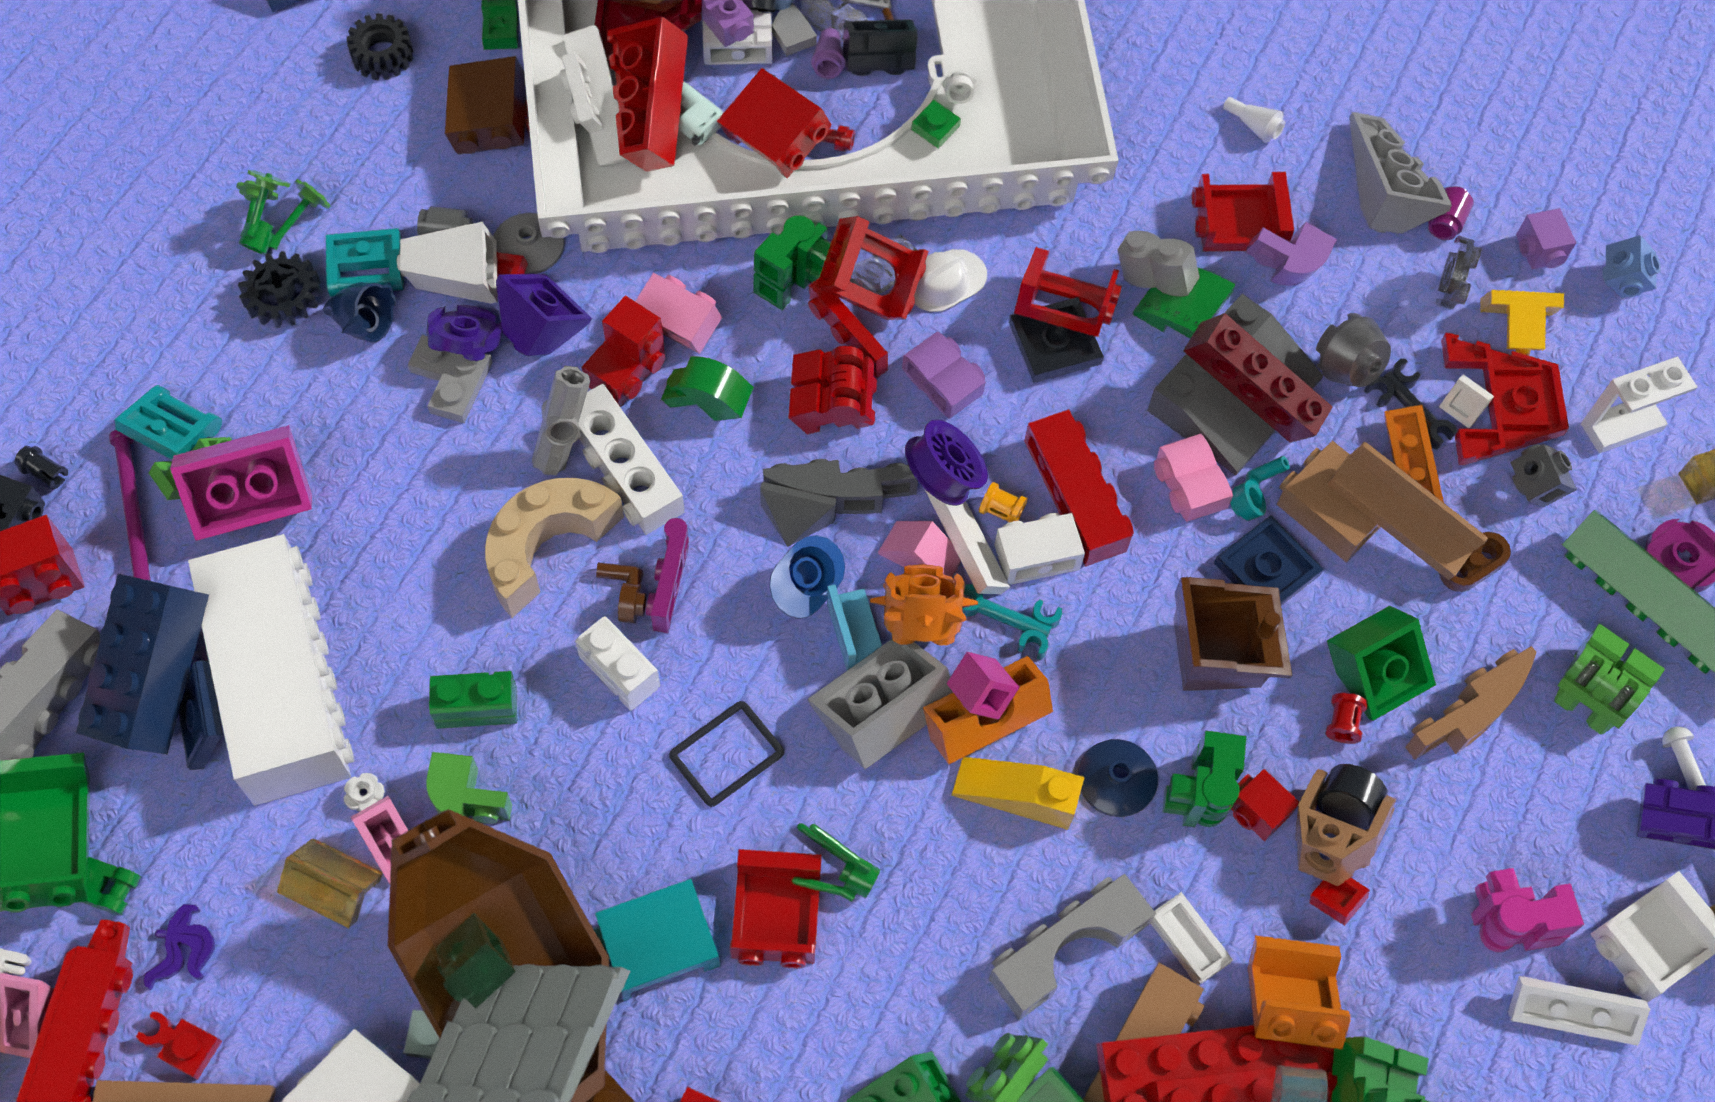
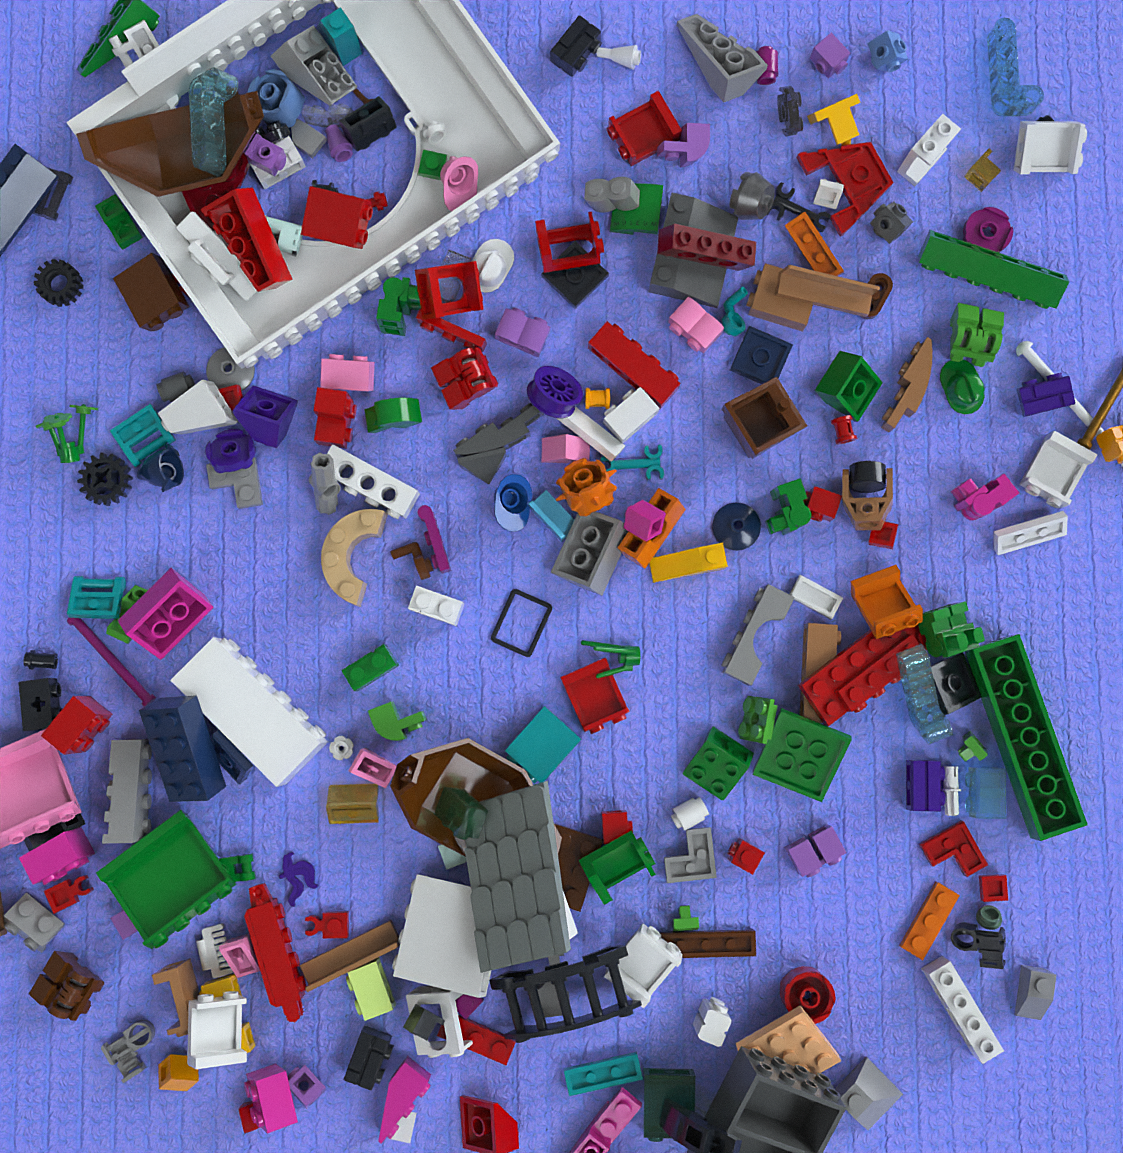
camera: 25 degrees left, 20 degrees up
none -> bright pink piece [440,156,478,211]
none -> black brick [550,15,602,77]
none -> green piece [940,360,985,414]

